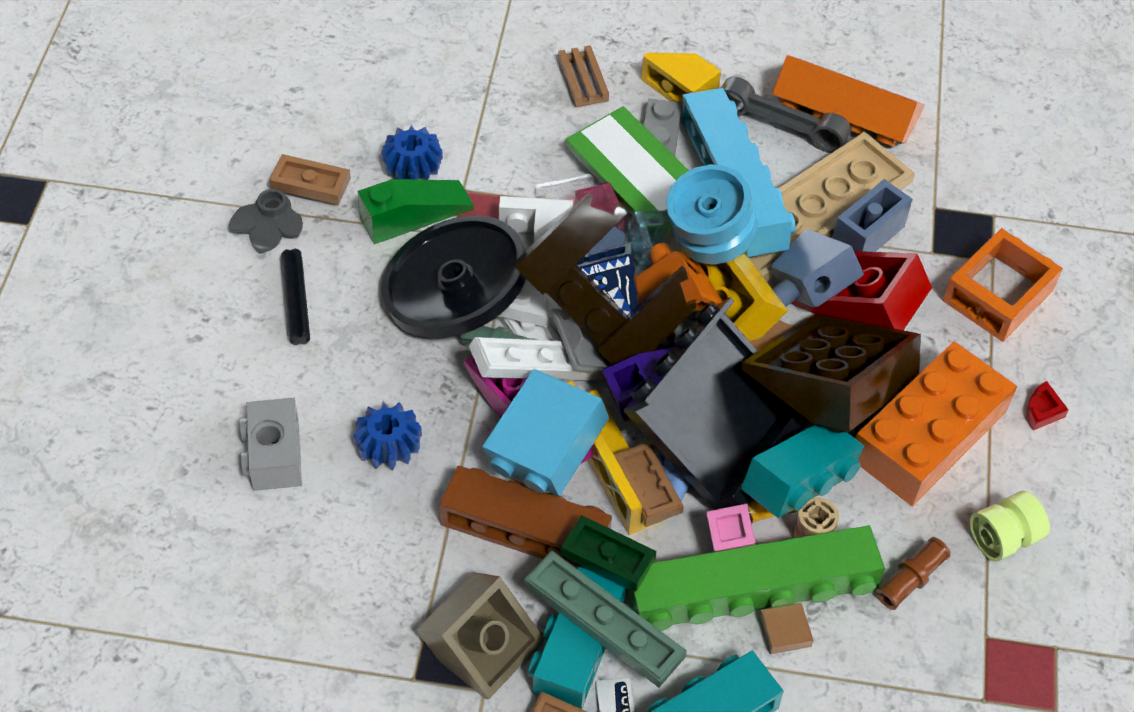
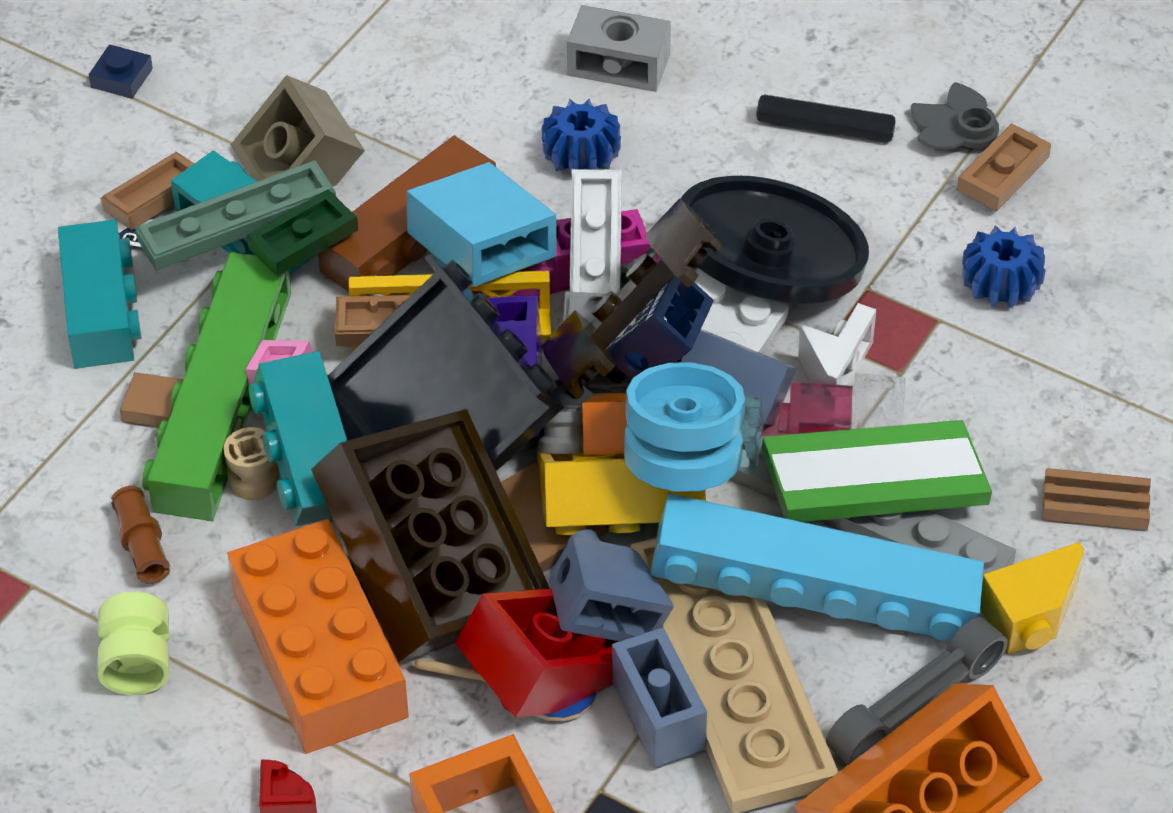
camera: 115 degrees right, 5 degrees down
green slope [357,179,474,245] -> none

